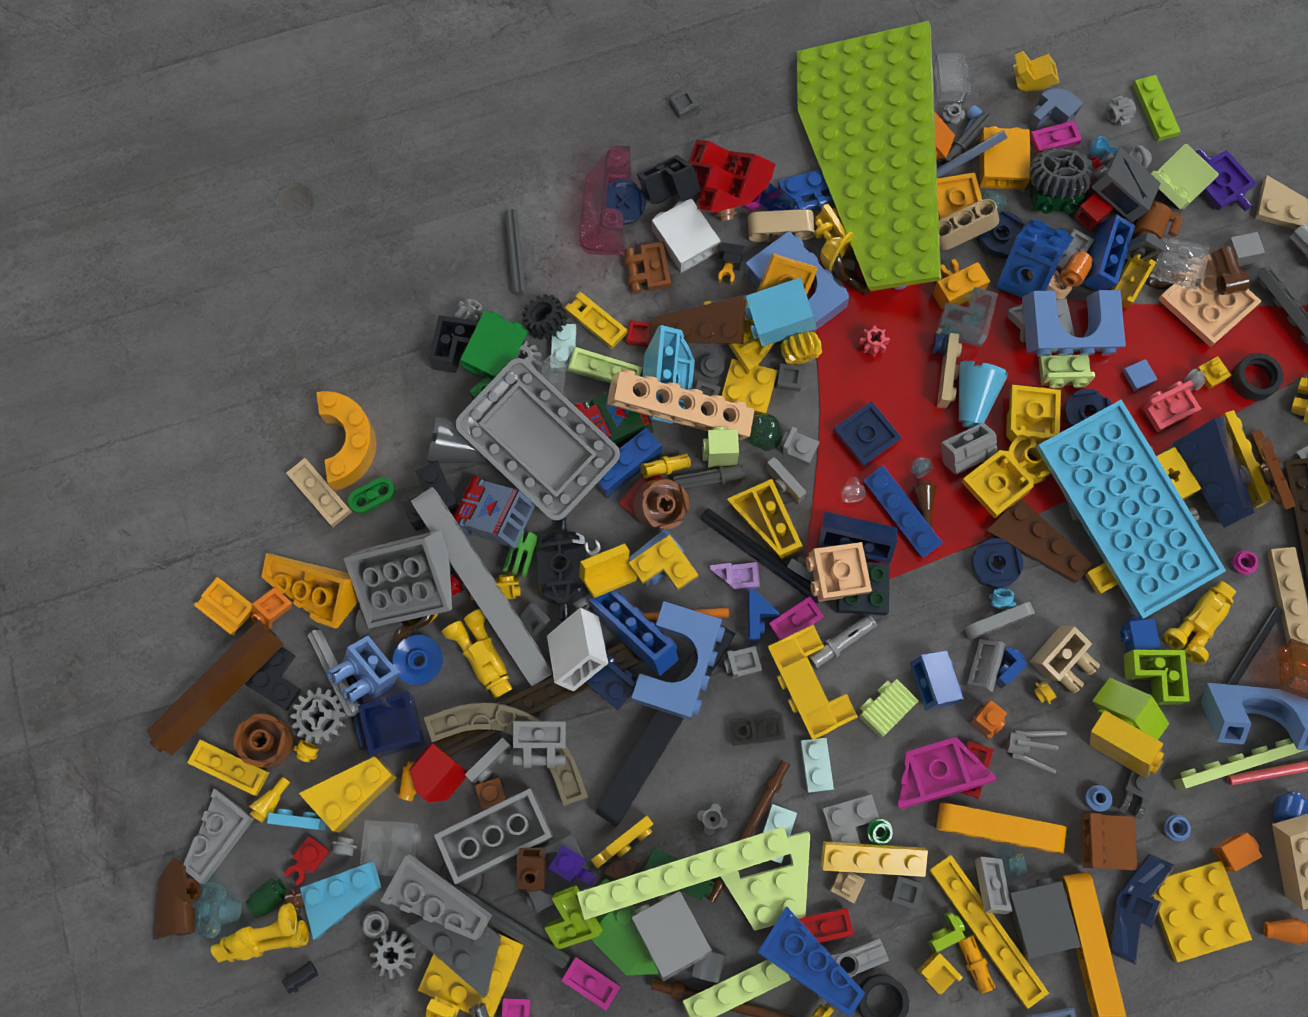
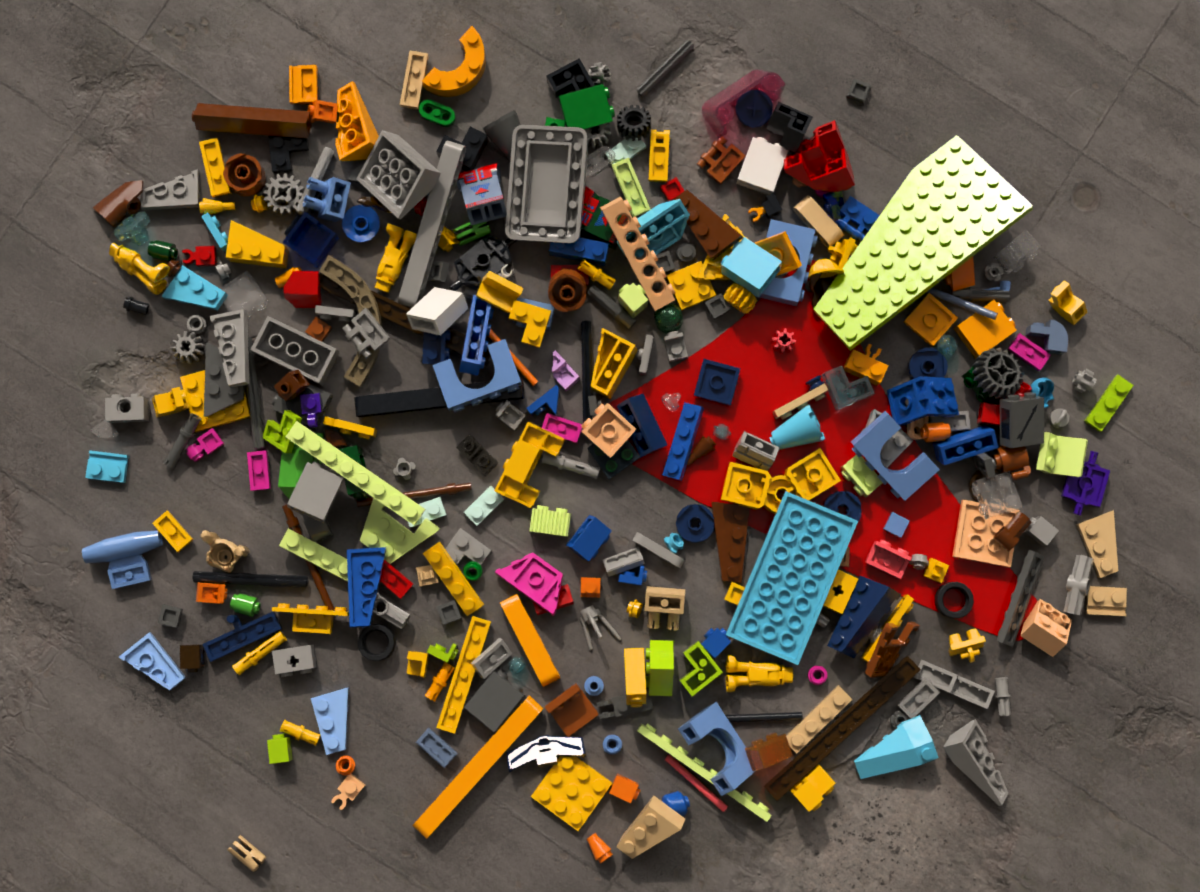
camera: 50 degrees right, 10 degrees up
tan beam [939,199,999,250] -> none
yellow hinge [1111,254,1156,309] -> none

